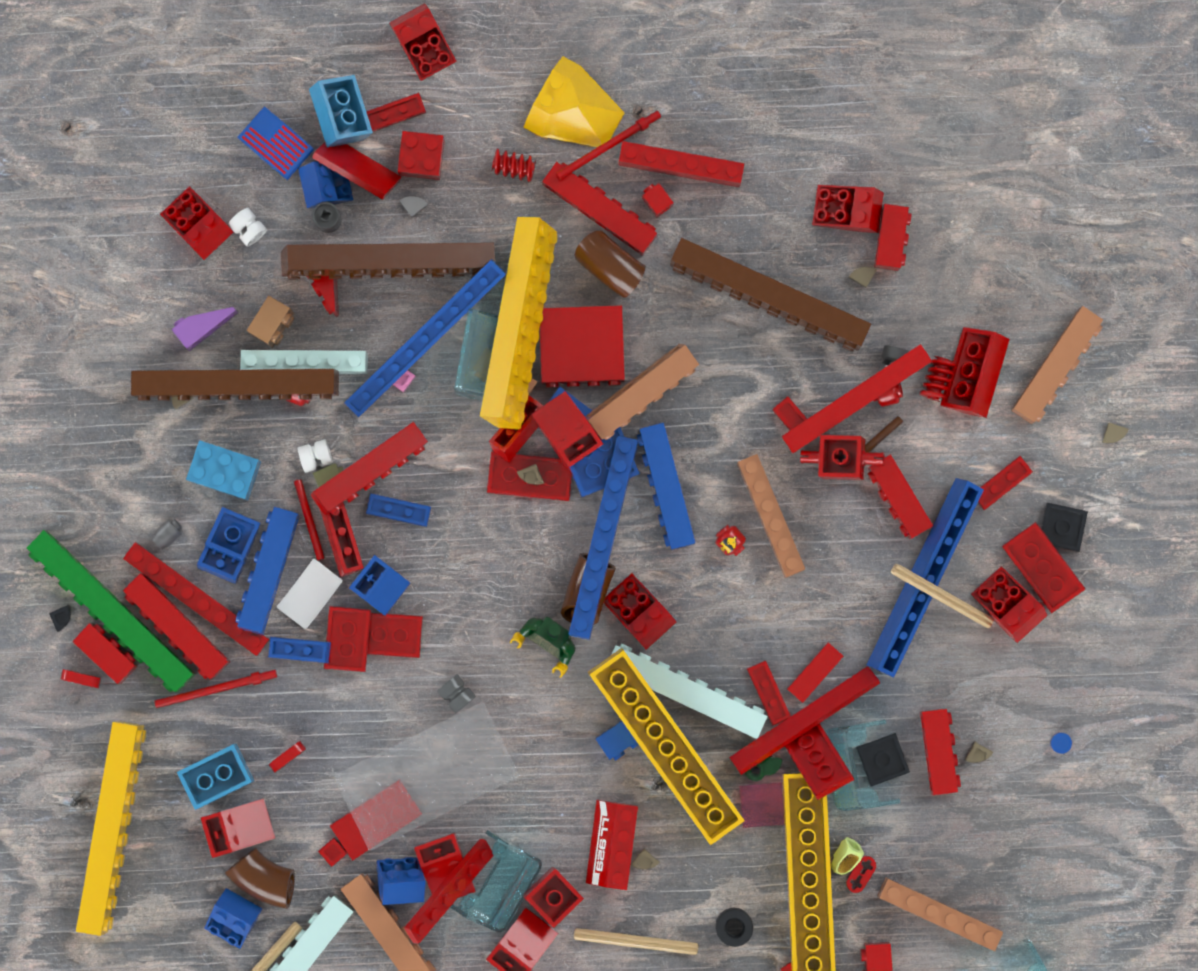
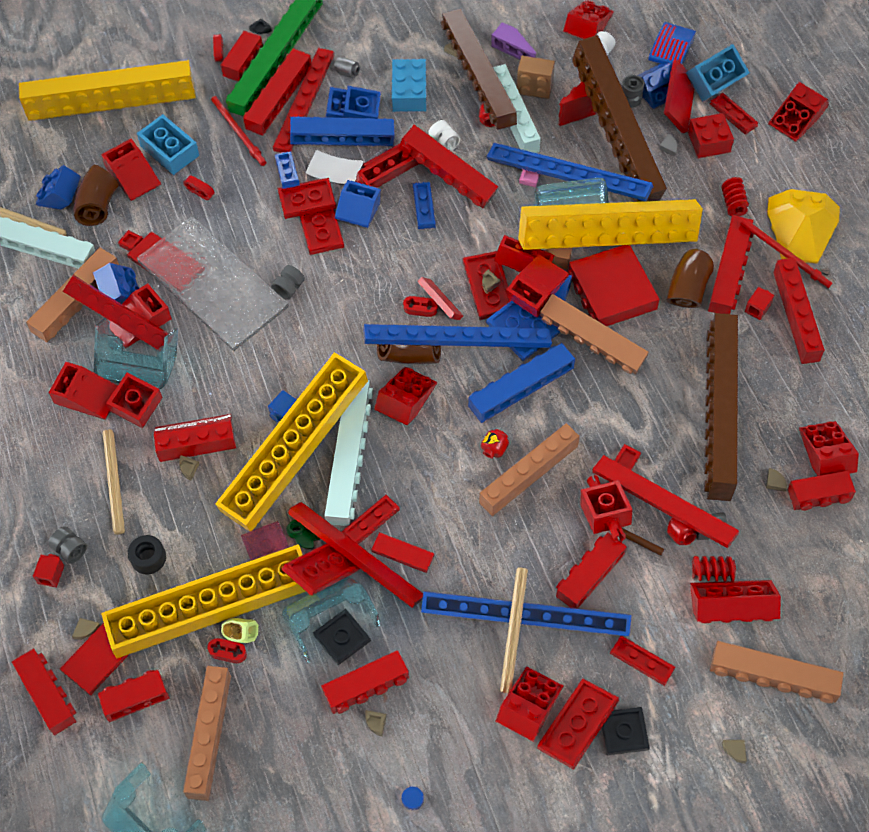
camera: 70 degrees right, 25 degrees down
dark green torso [510,616,576,678] -> none
none -> red beam [403,296,438,317]
none -> tile [418,277,464,320]

